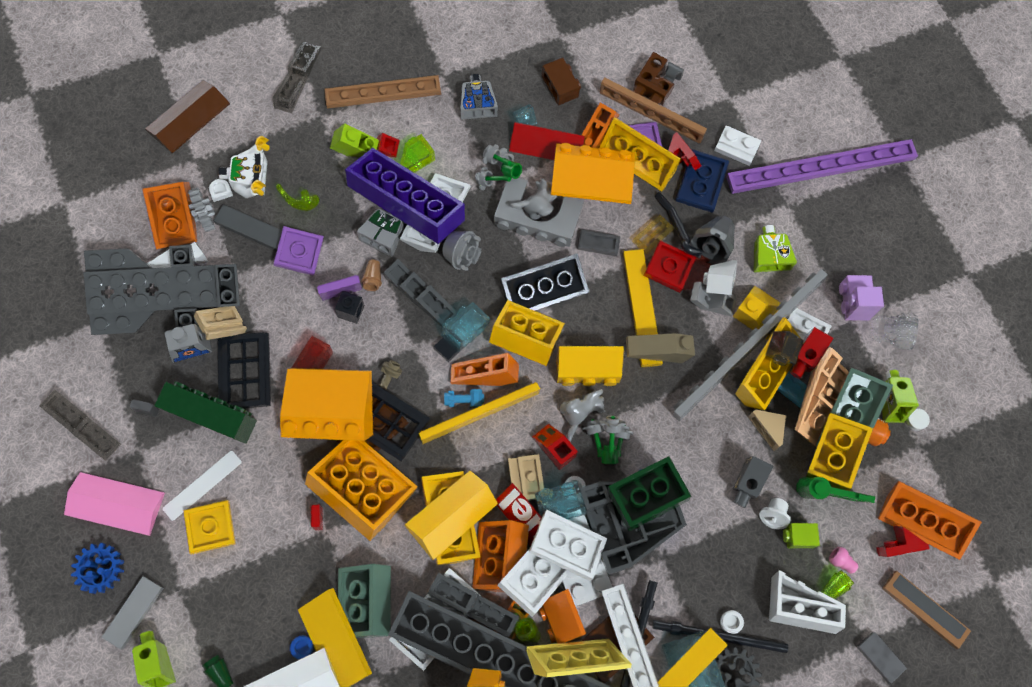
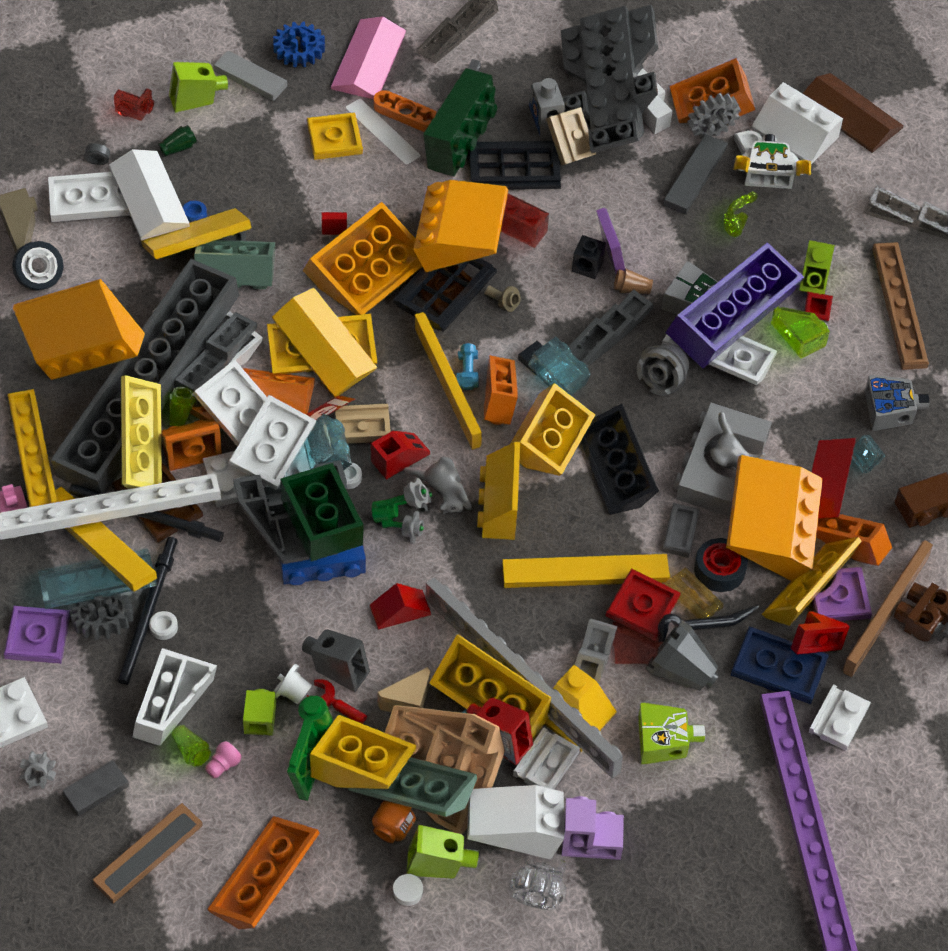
camera: 95 degrees right, 15 degrees down
medium lavender tile [274,226,324,276] -> none
plant [475,144,522,190] -> none
dark tan slope [626,333,695,363] -> none
white slope [703,260,737,295] -> none
clear smoke brick [766,331,804,366] -> none
red slope [876,526,930,557] -> none
none -> red piece [307,679,367,724]
none -> red slope [370,583,431,630]
none -> orange beam [373,90,437,132]
none -> white slope [467,785,564,860]
none -> wheel [694,538,748,593]
none -> white slope [751,82,843,164]

